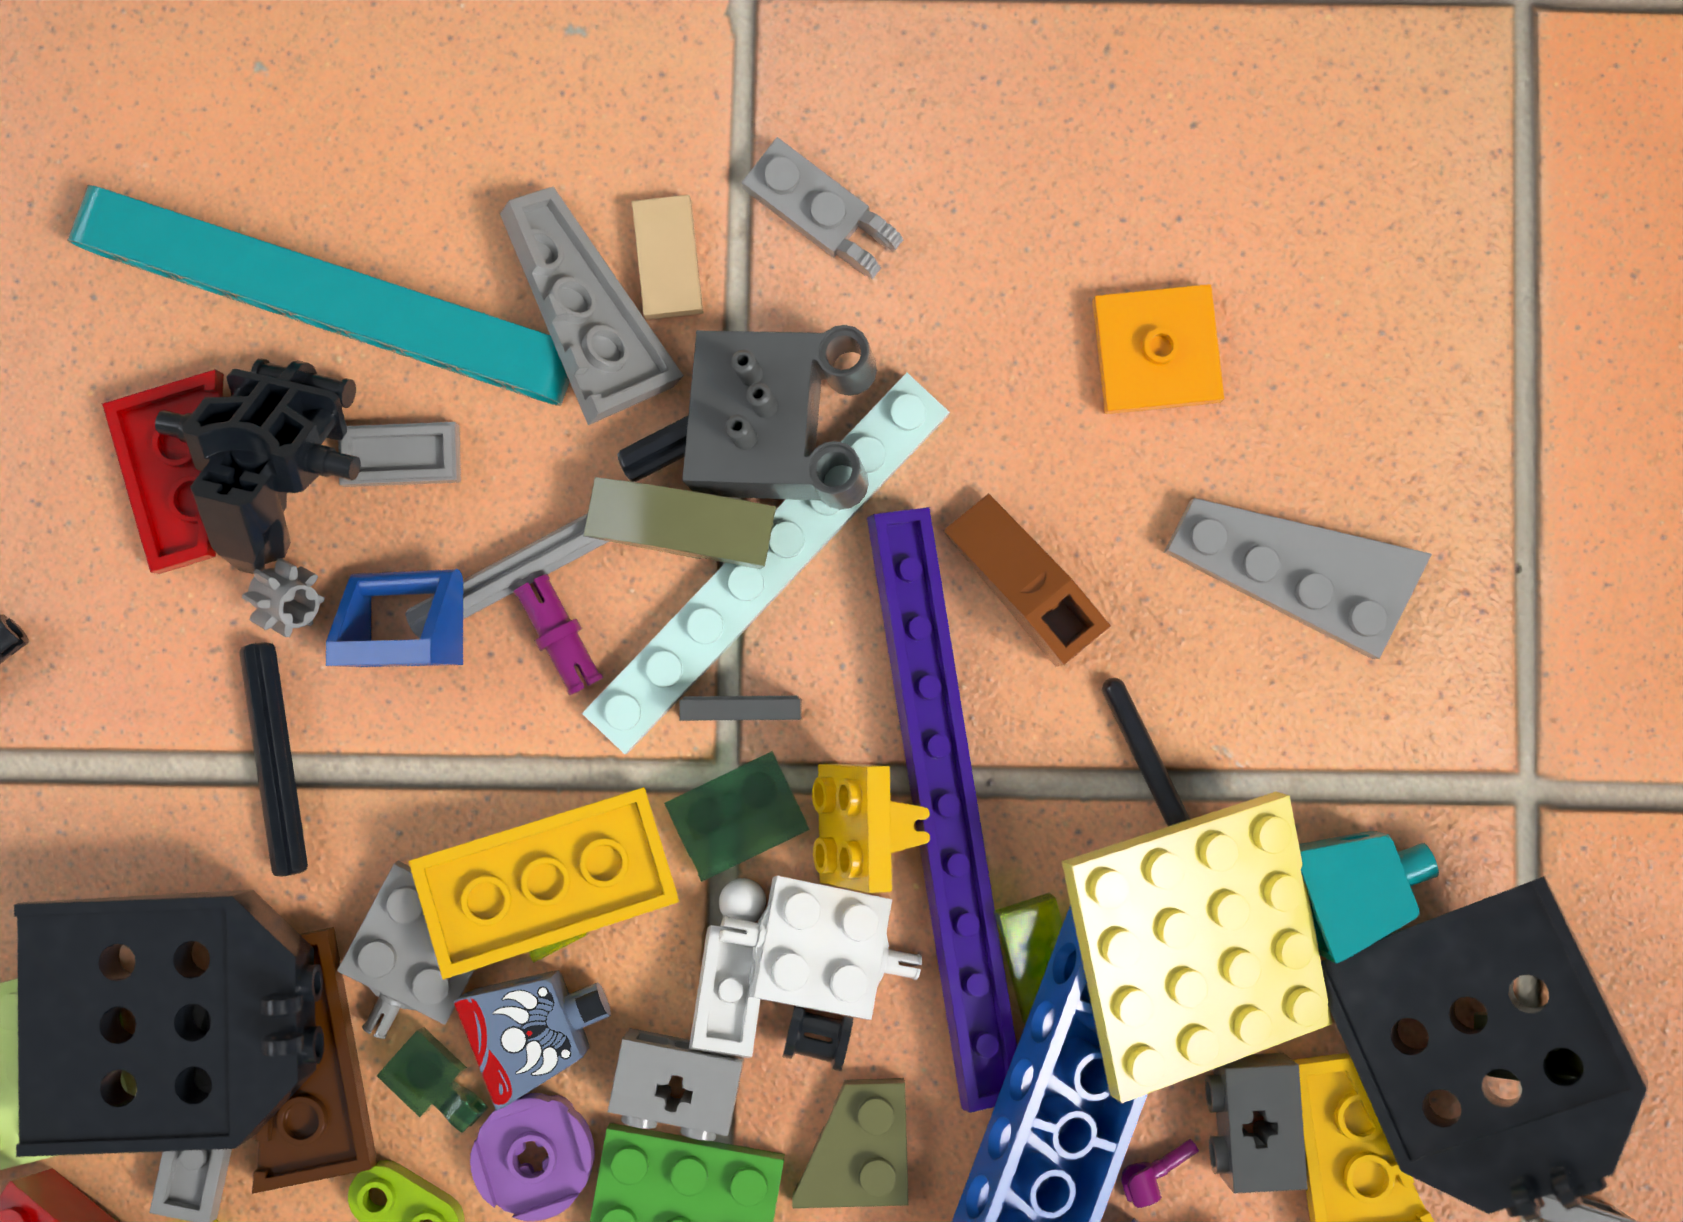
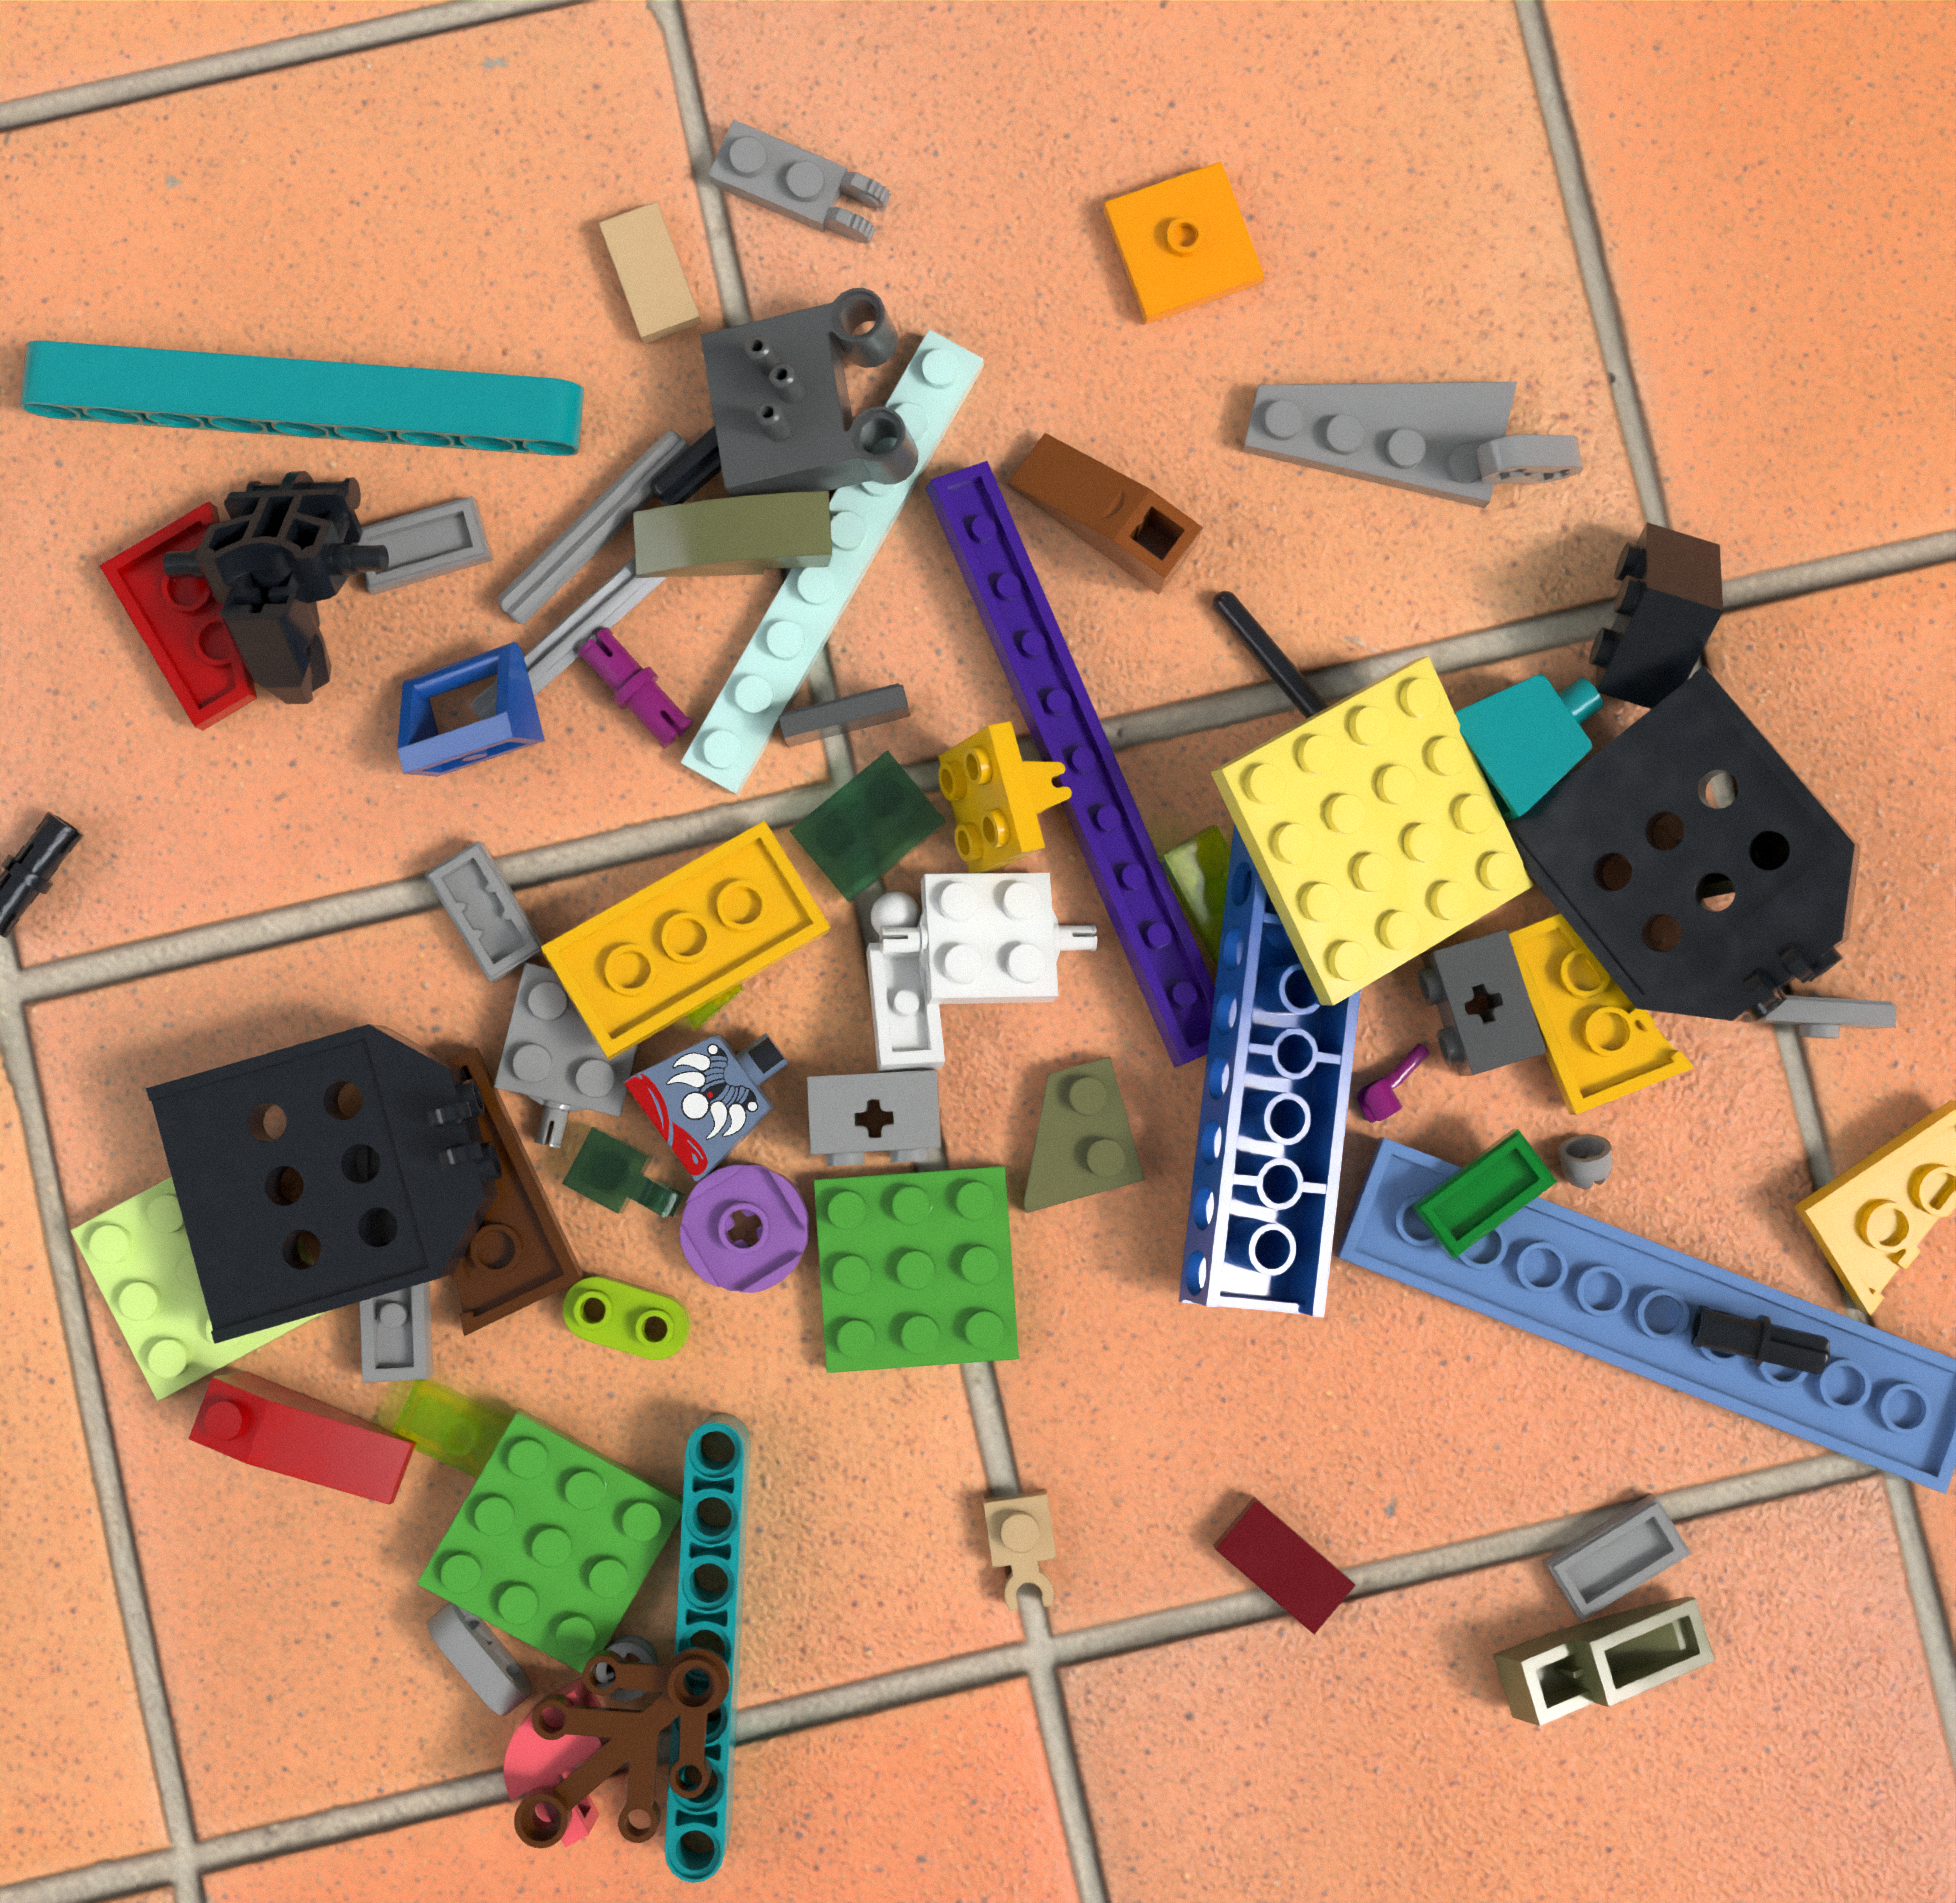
camera: 15 degrees left, 0 degrees up
black axle [239,642,308,877] -> none
light grey gear [242,558,324,637] -> none
light grey wing [500,186,683,425] -> none
black bush [782,1006,853,1071] -> none
none -> light grey plate [425,841,545,983]
none -> light grey axle [497,430,690,624]
none -> light grey beam [1476,434,1583,484]
none -> black brick [1589,522,1723,709]

